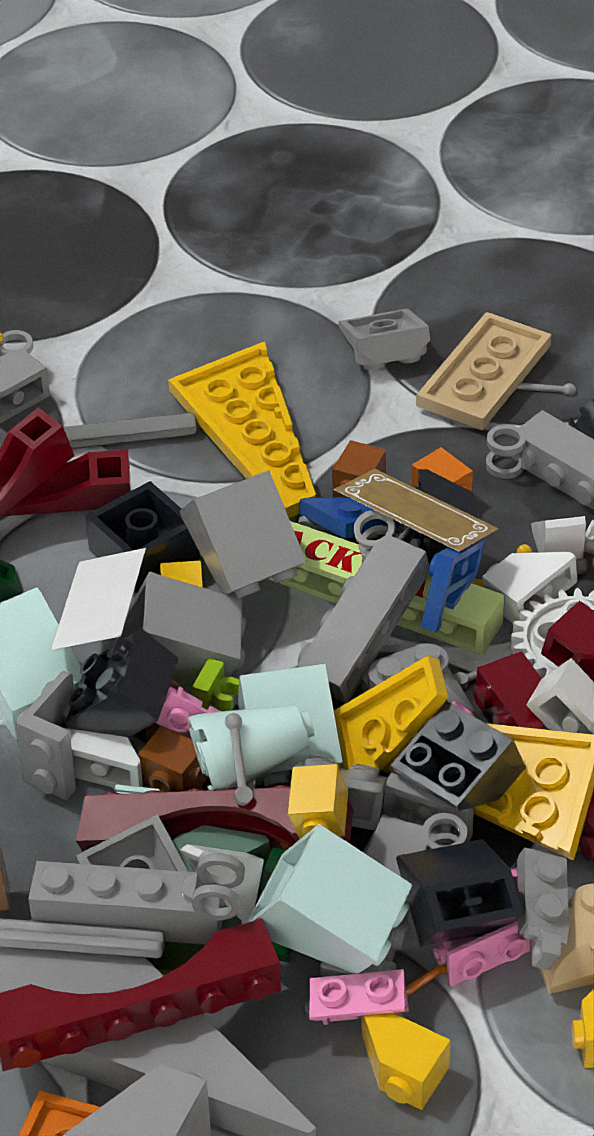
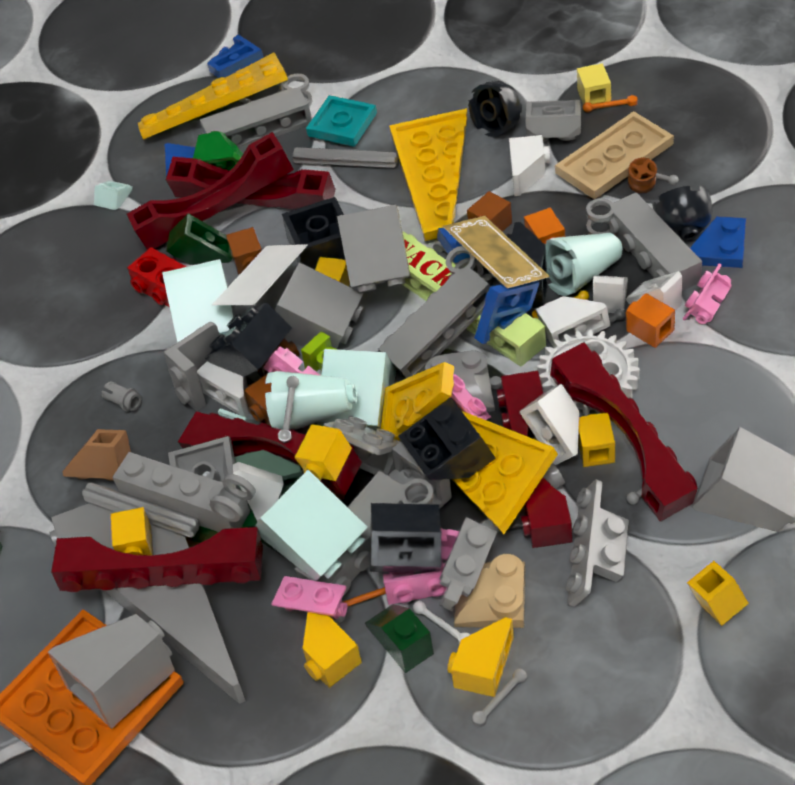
camera: 25 degrees right, 5 degrees up
none -> yellow brick [111,507,153,555]
none -> dark orange brick [226,227,262,275]
none -> teal plate [306,95,377,147]
none -> dark green slope [365,604,434,673]
none -> white hinge [413,601,470,645]
none -> black cylinder [468,81,522,137]
none -> white slope [509,135,550,196]
none -> light aqua cone [545,233,623,296]
none -> light yellow brick [577,63,611,104]
none -> orange hinge [583,95,638,113]
none -> dark orange wheel [628,157,657,193]

